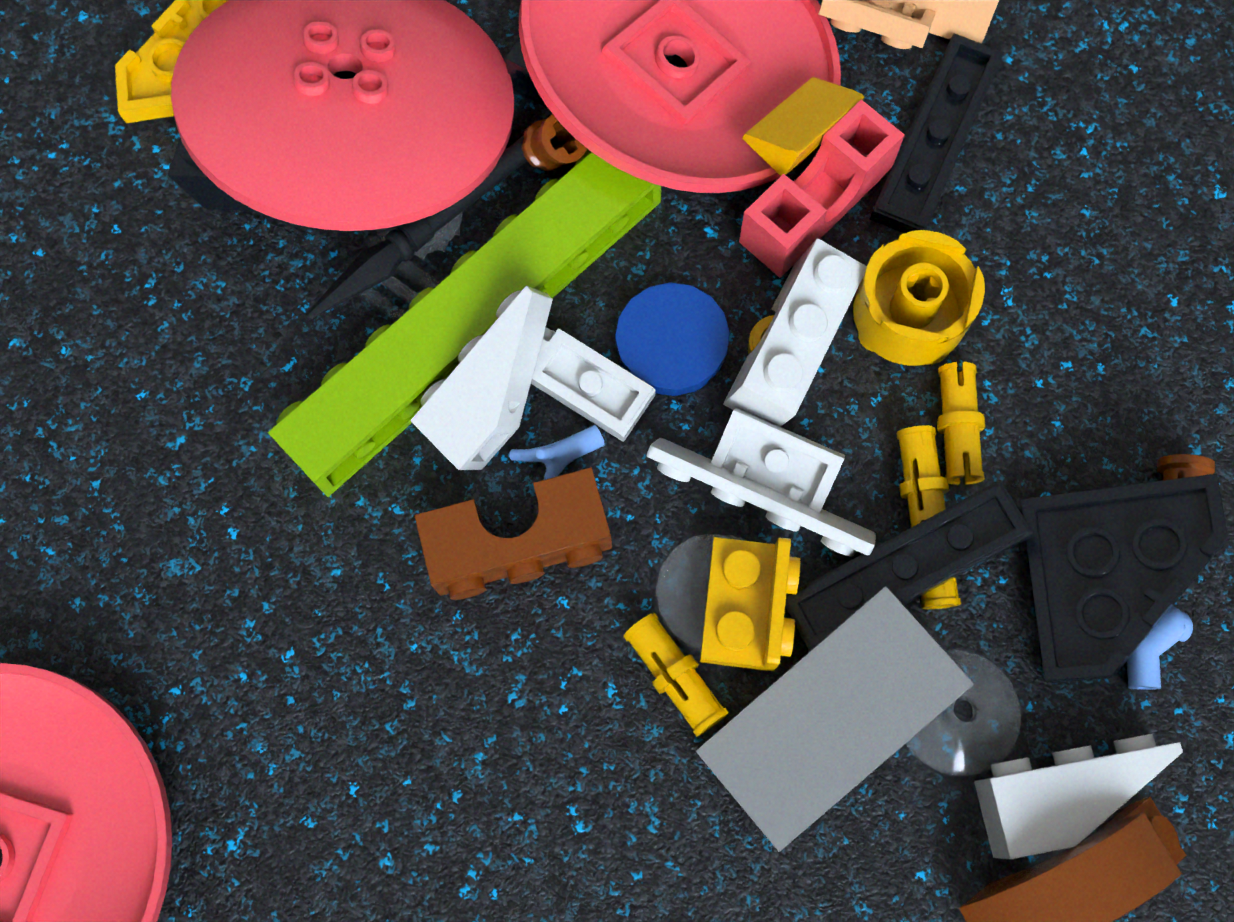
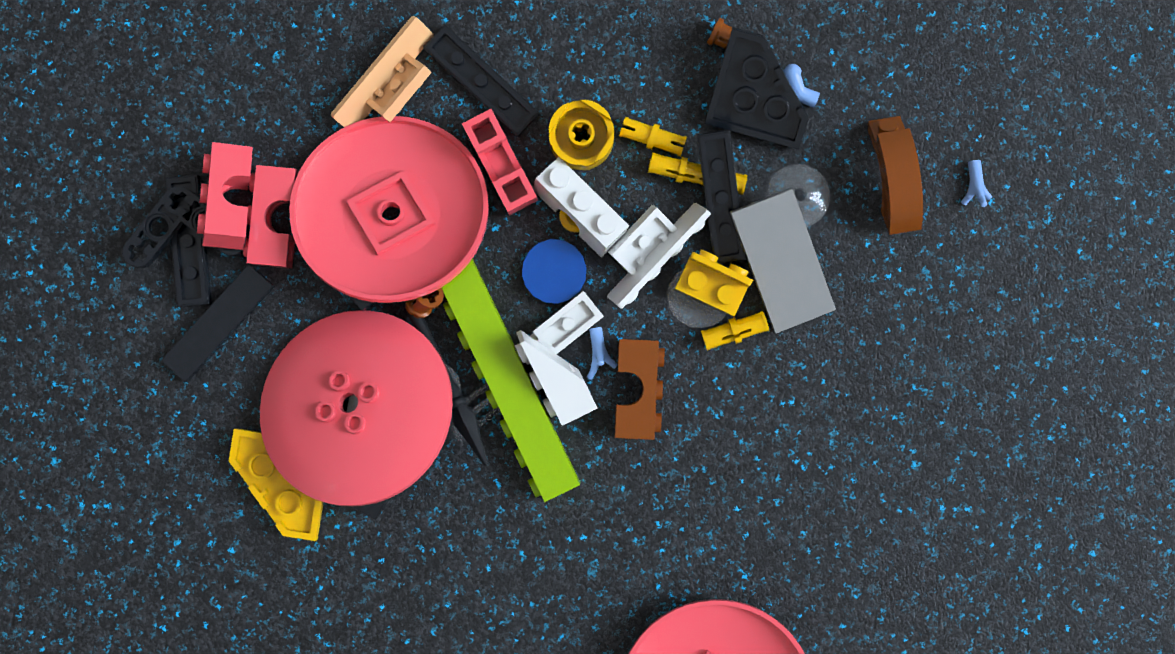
camera: 75 degrees left, 15 degrees up
yellow slope [742,77,865,176] -> none
white slope [974,734,1183,859] -> none

